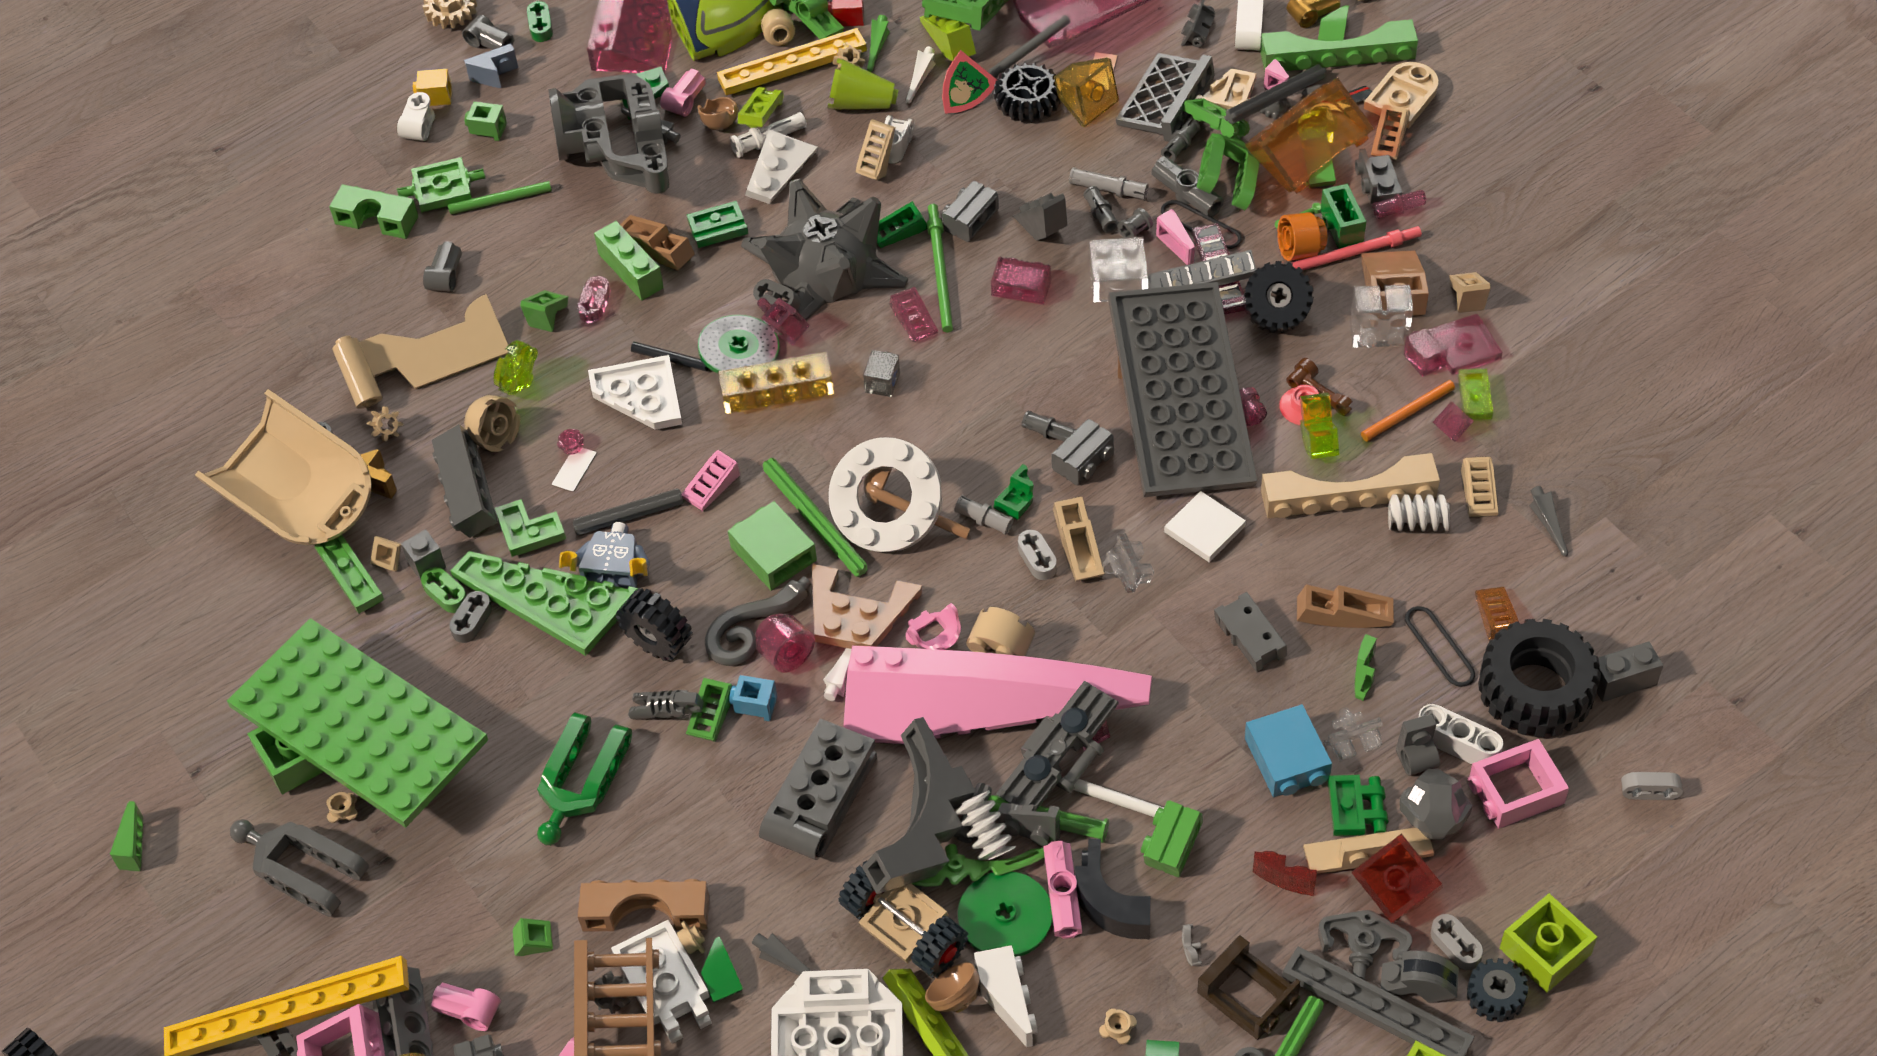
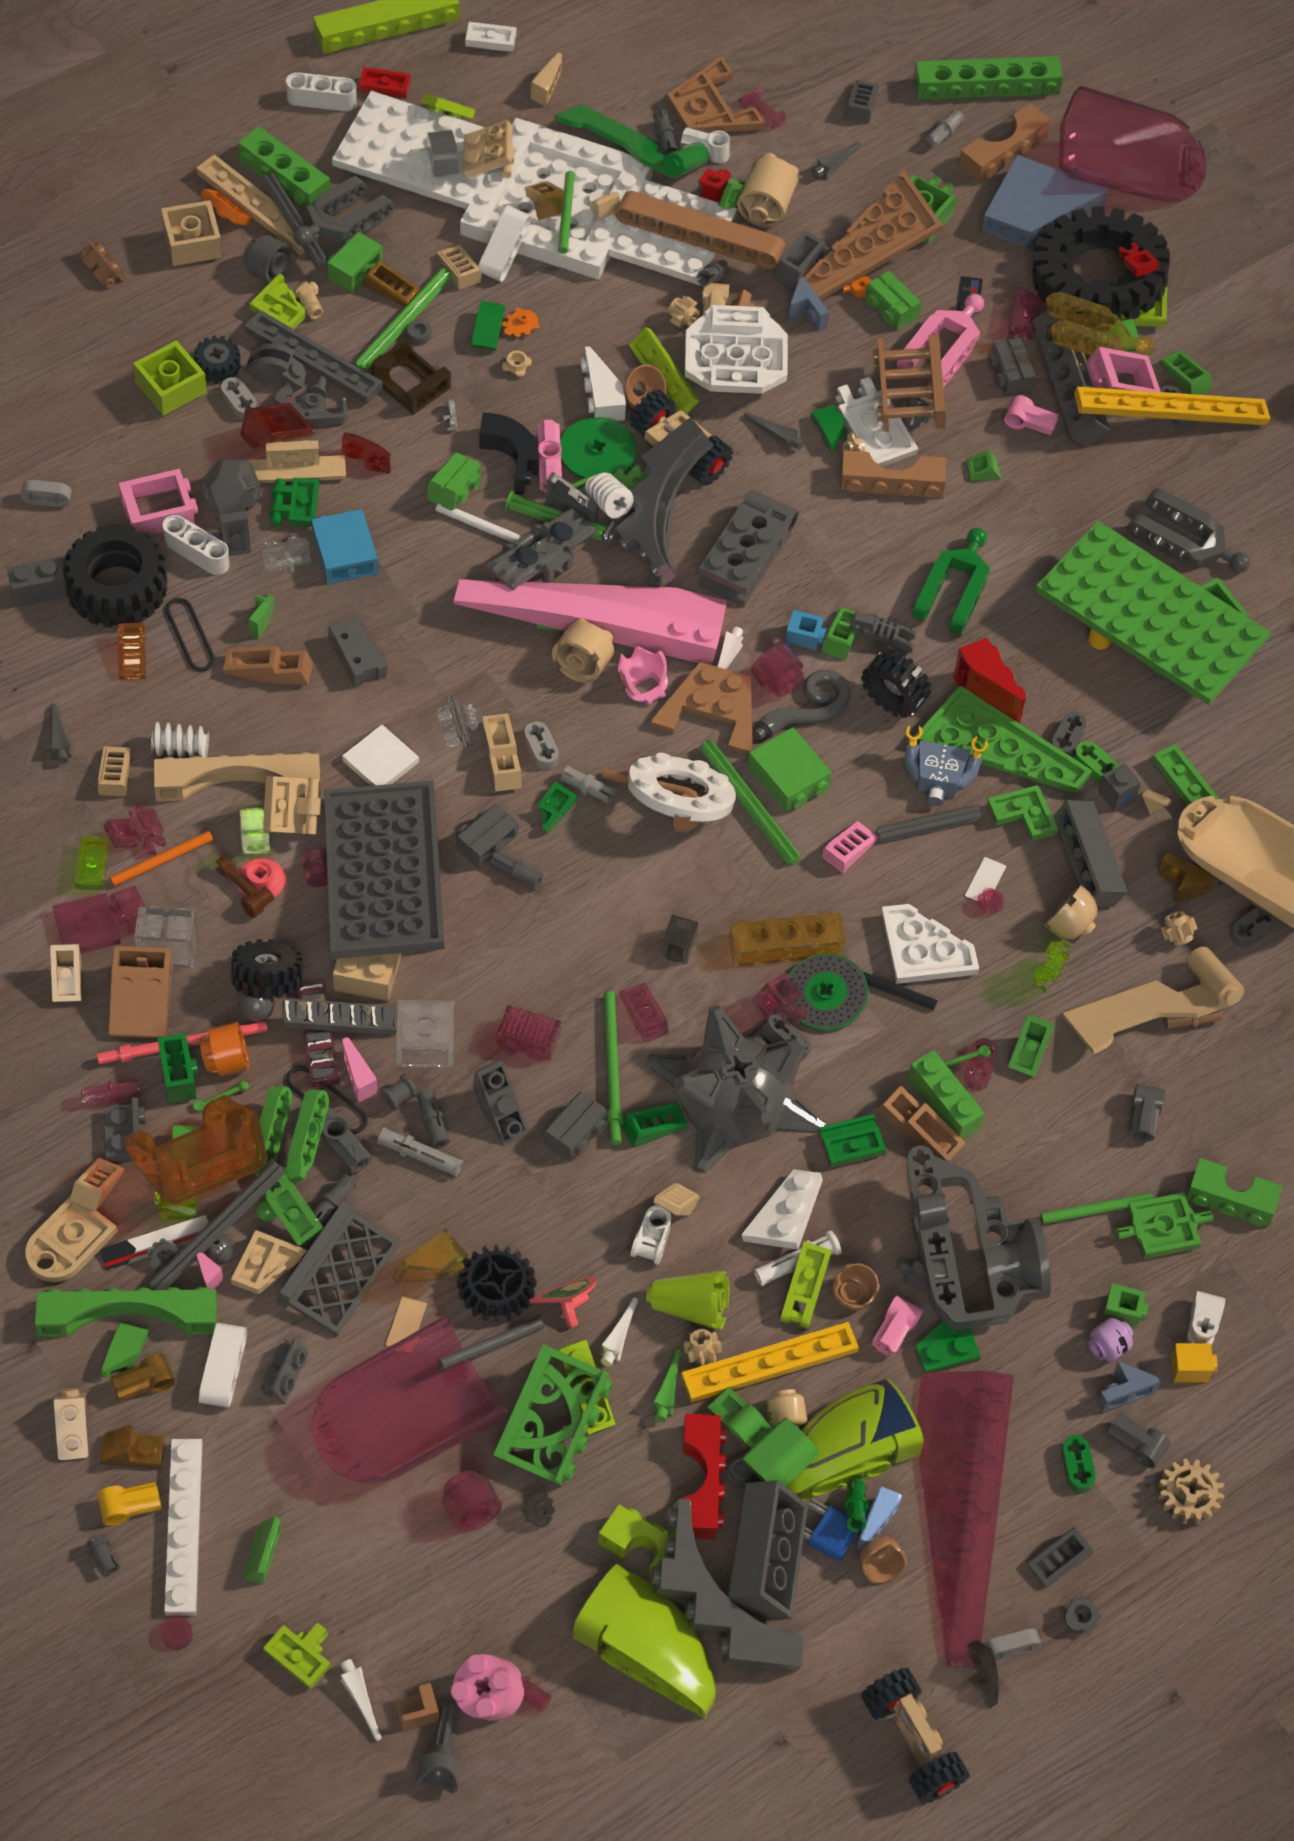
camera: 175 degrees right, 5 degrees up
none -> clear pink plate [128,806,166,855]
none -> tan plate [263,776,321,834]
none -> bright green hinge [944,1045,991,1066]
none -> red slope [953,638,1026,724]
none -> lavender head [1089,1318,1133,1362]

